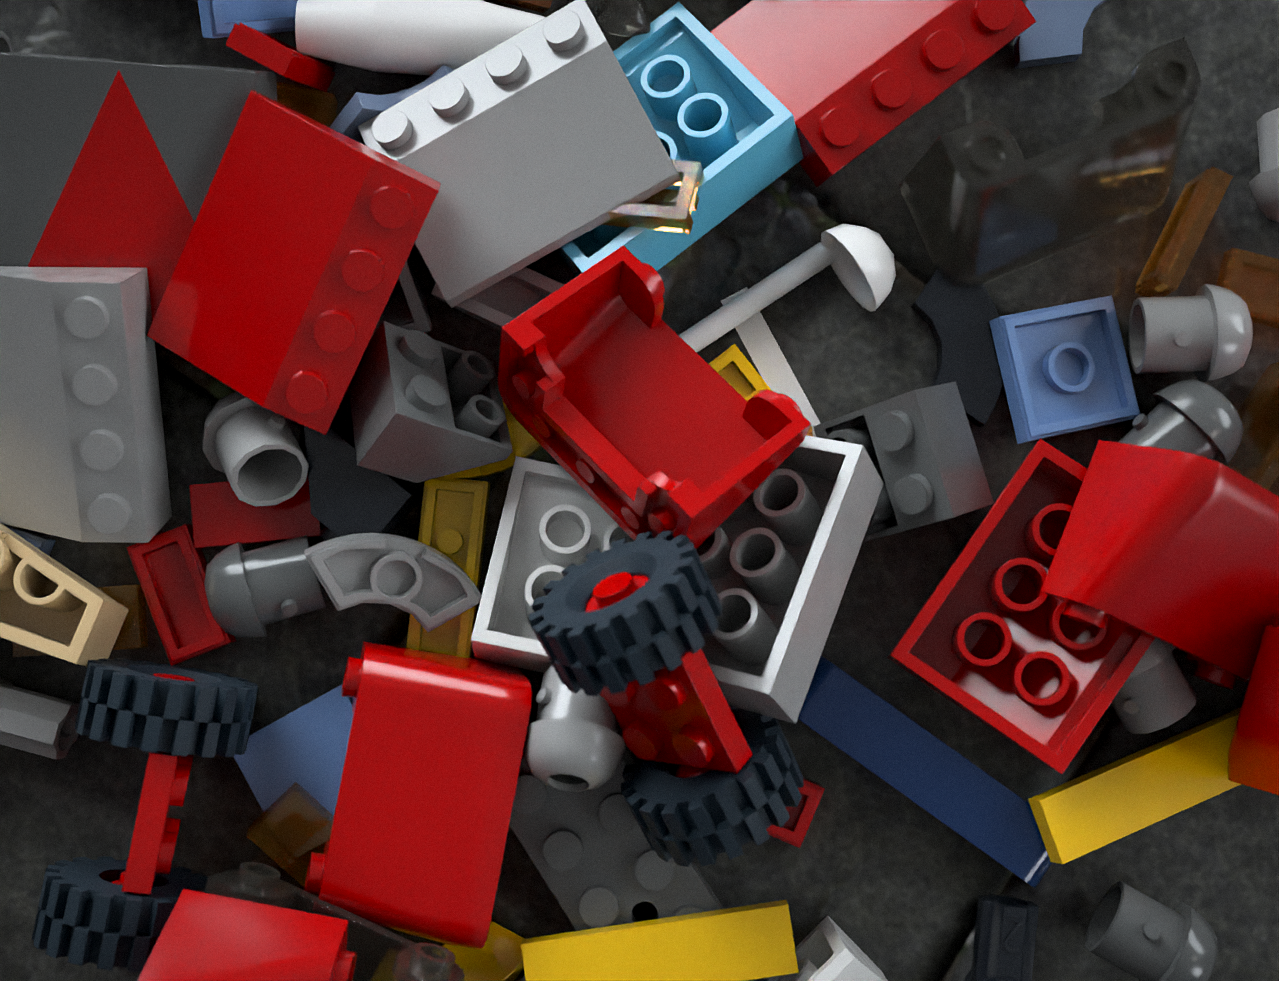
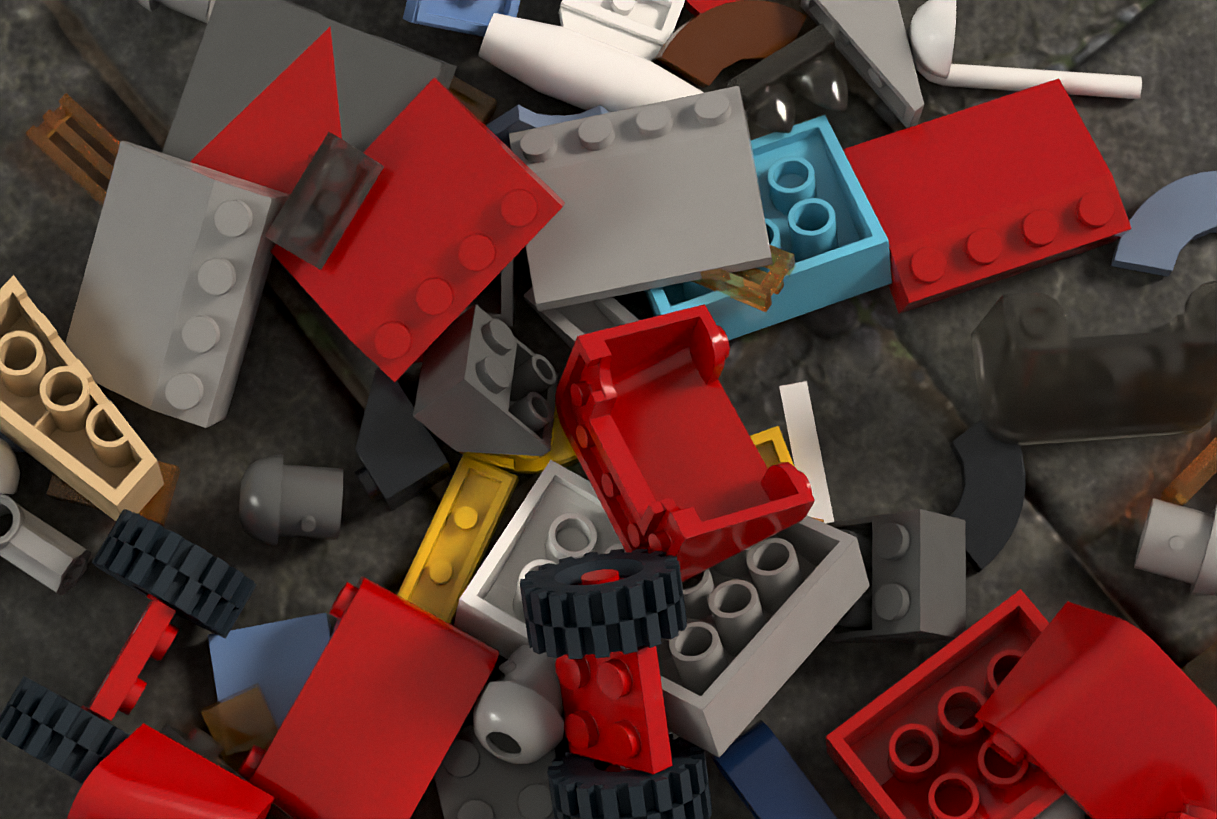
camera: 20 degrees right, 10 degrees down
red tile [126,524,236,666] -> none
red tile [189,473,325,549] -> none
light grey piece [202,391,309,507] -> none
red tile [225,22,335,92] -> none
light grey tile [304,533,482,632] -> none
white piece [679,223,896,353] -> none
medium blue tile [989,295,1140,444] -> none
dark grey piece [1118,379,1244,464] -> none
none -> clear smoke tile [265,132,384,270]

